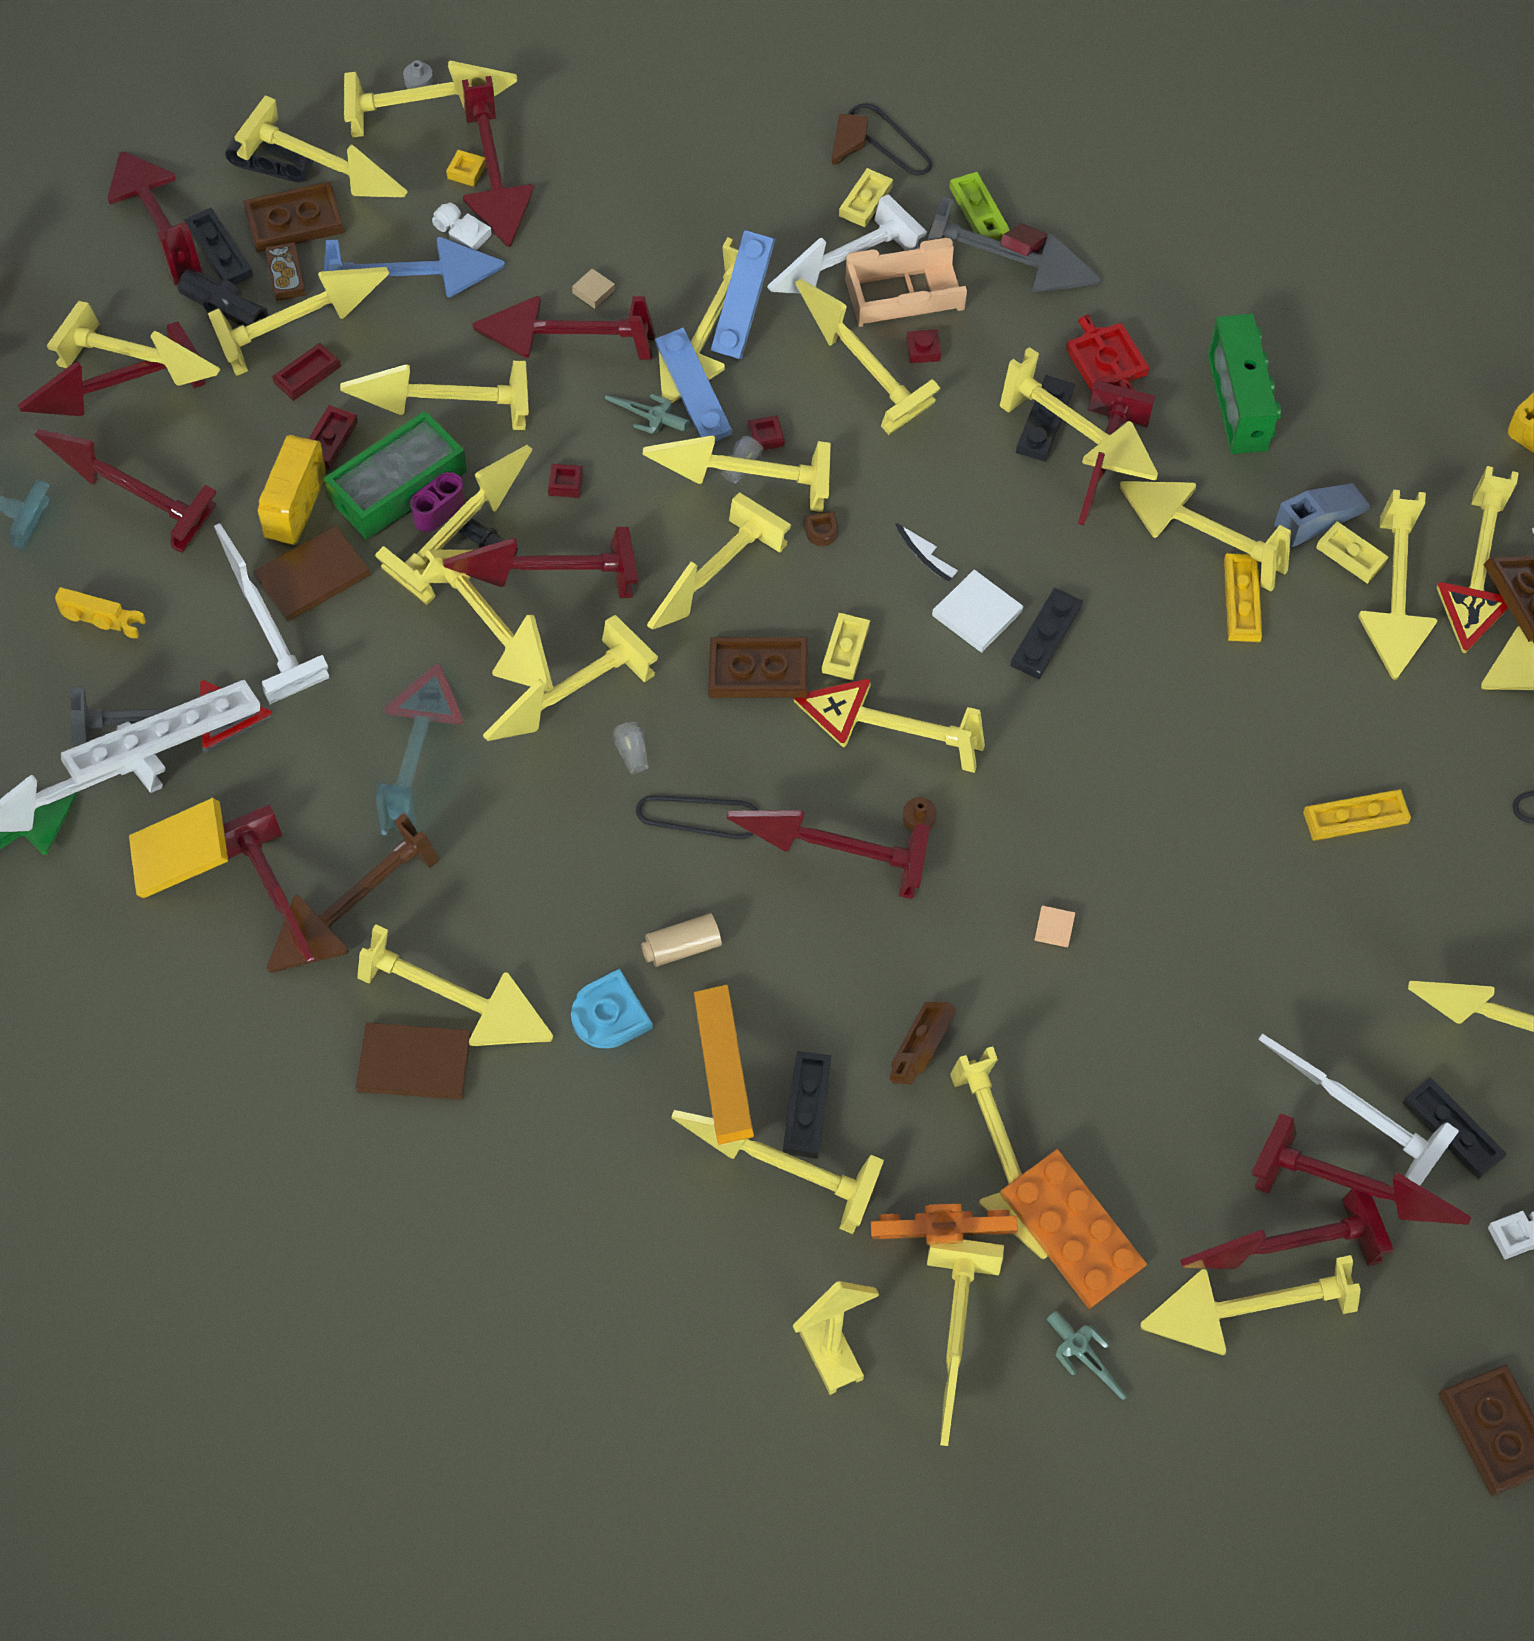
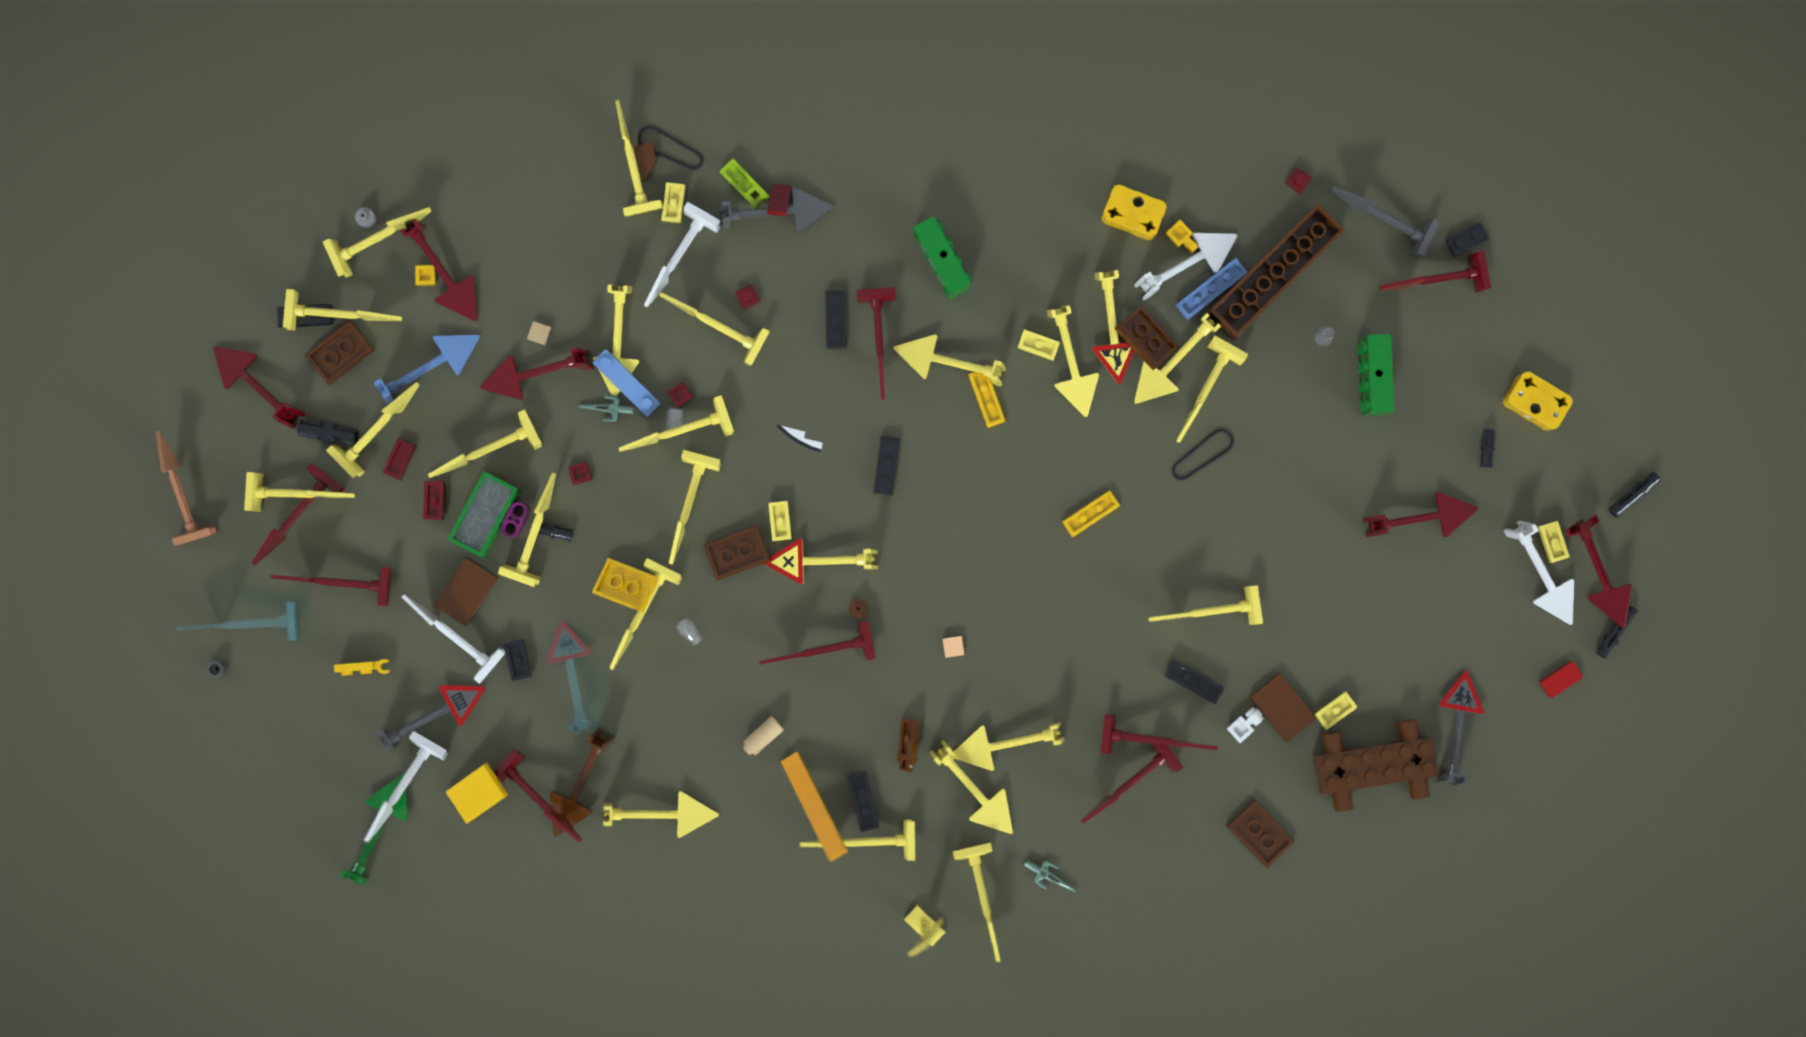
camera: 20 degrees left, 25 degrees up
white plate [61,680,260,785] -> none
black plate [184,208,253,285] -> none
yellow axle [258,435,326,545] -> none
tile [265,242,306,301] -> none
reddish brown tile [356,1022,471,1100] -> none
light yellow piece [413,549,553,691] -> none
white plate [432,202,492,251] -> none
dark red piece [443,527,638,598] -> none
medium azure tile [571,968,653,1048] -> none
black piece [636,795,758,839] -> none
medium blue plate [711,230,776,359] -> none
reddish brown tile [803,511,838,546] -> none
light nougat piece [845,238,967,327] -> none
orange plate [871,1204,1018,1245] -> none
white tile [932,570,1024,653] -> none
light yellow piece [1000,347,1158,480] -> none
orange plate [1000,1149,1147,1309] -> none
red plate [1066,314,1149,392] -> none
light yellow piece [1141,1255,1361,1355] -> none
white piece [1258,1034,1459,1185] -> none
sand blue slope [1274,483,1371,548] -> none
none -> black plate [504,639,532,681]
none -> yellow tile [592,558,659,613]
none -> light yellow piece [615,100,663,216]
none -> light yellow piece [951,721,1064,771]

